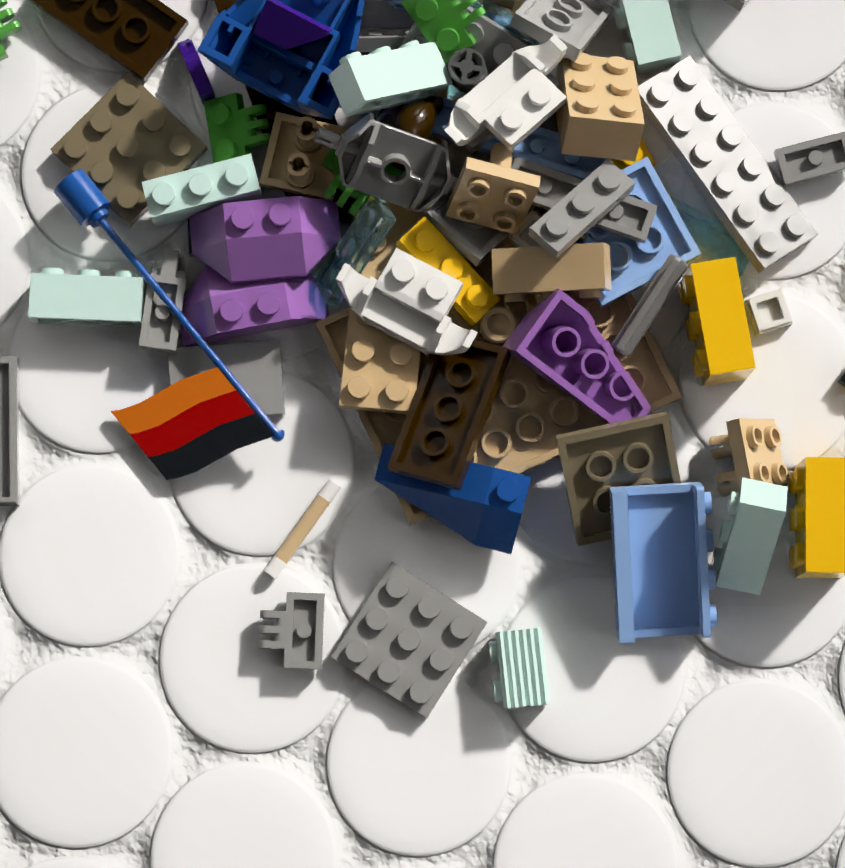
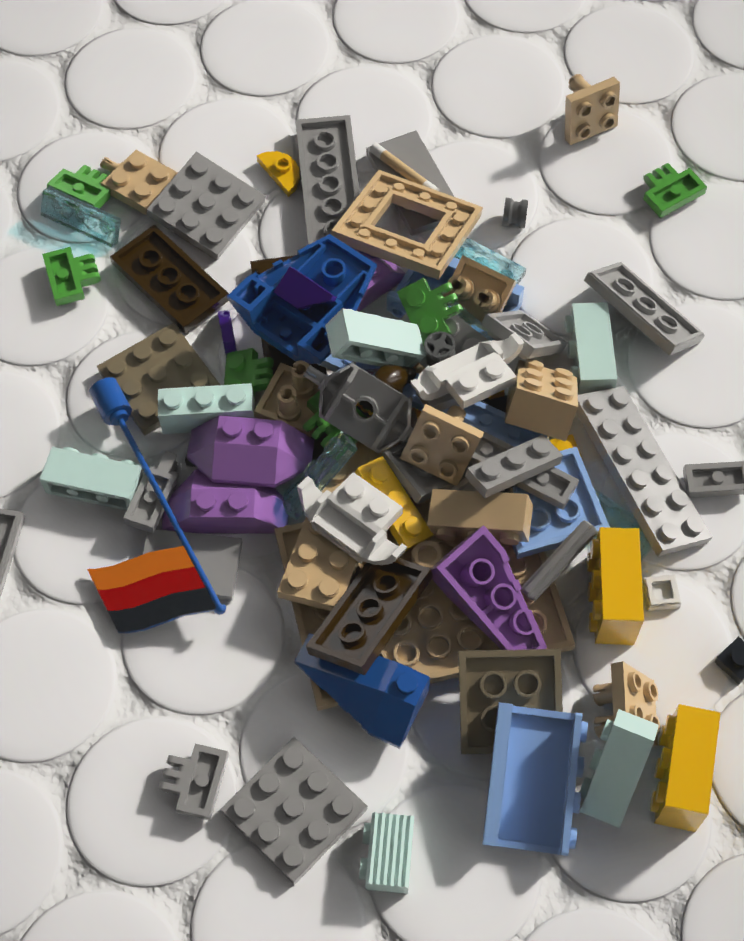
camera: 10 degrees right, 20 degrees down
tan bar [264,479,341,579] -> none

